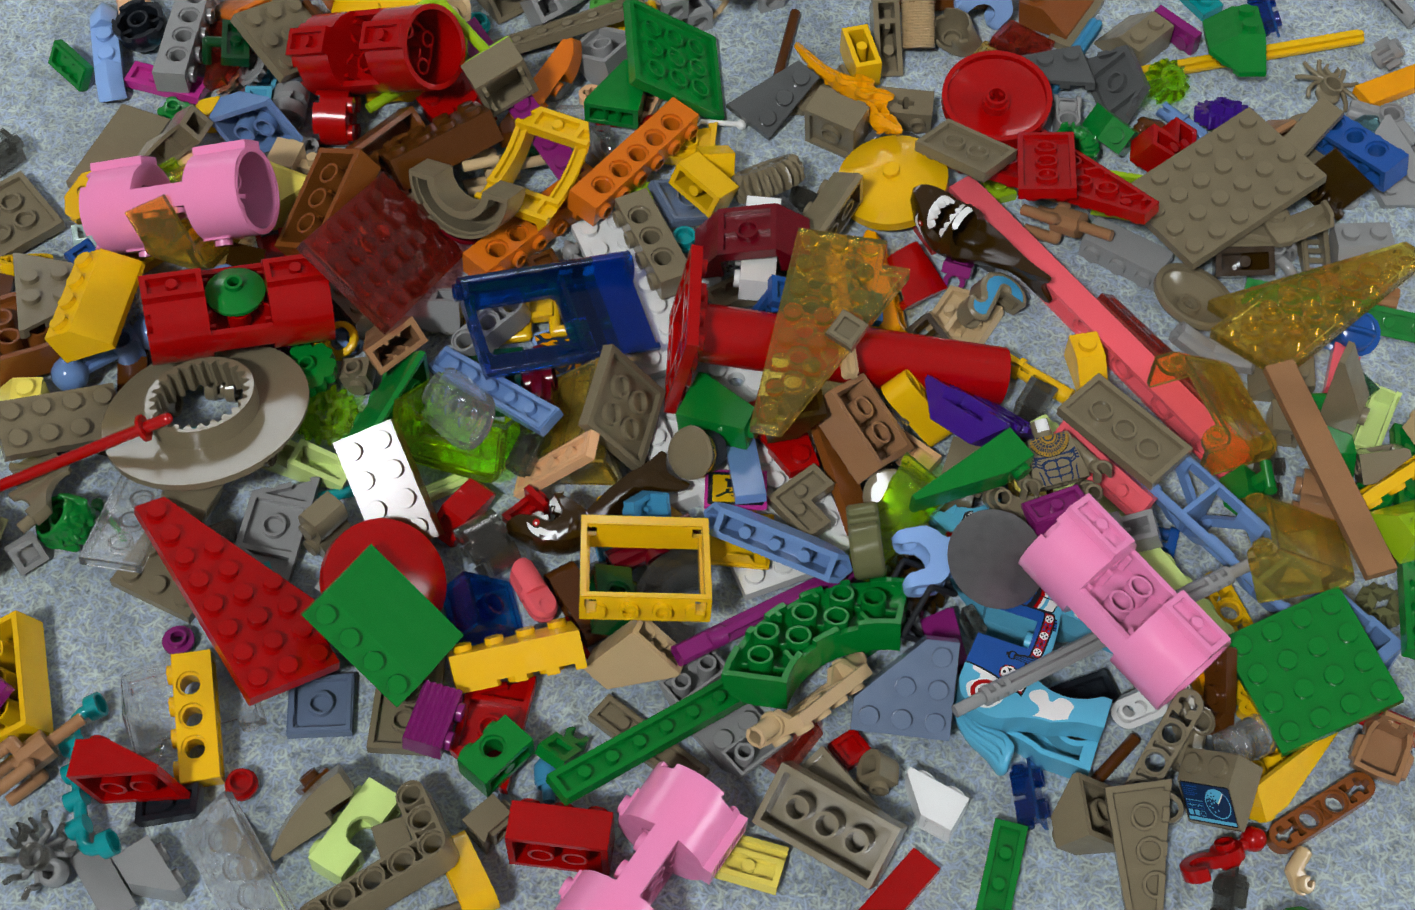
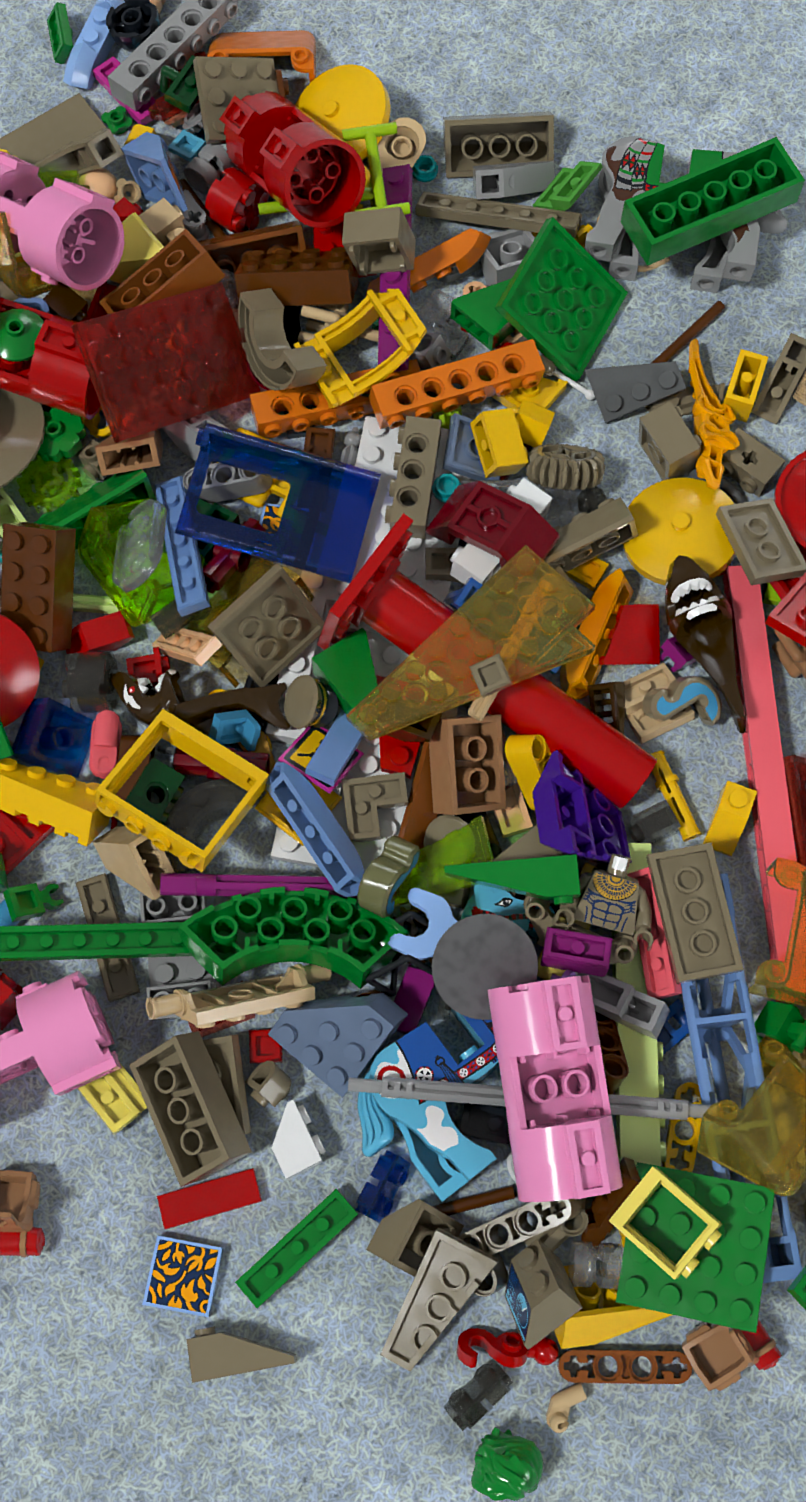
camera: 35 degrees right, 15 degrees up
none -> light yellow window [609,1166,722,1280]

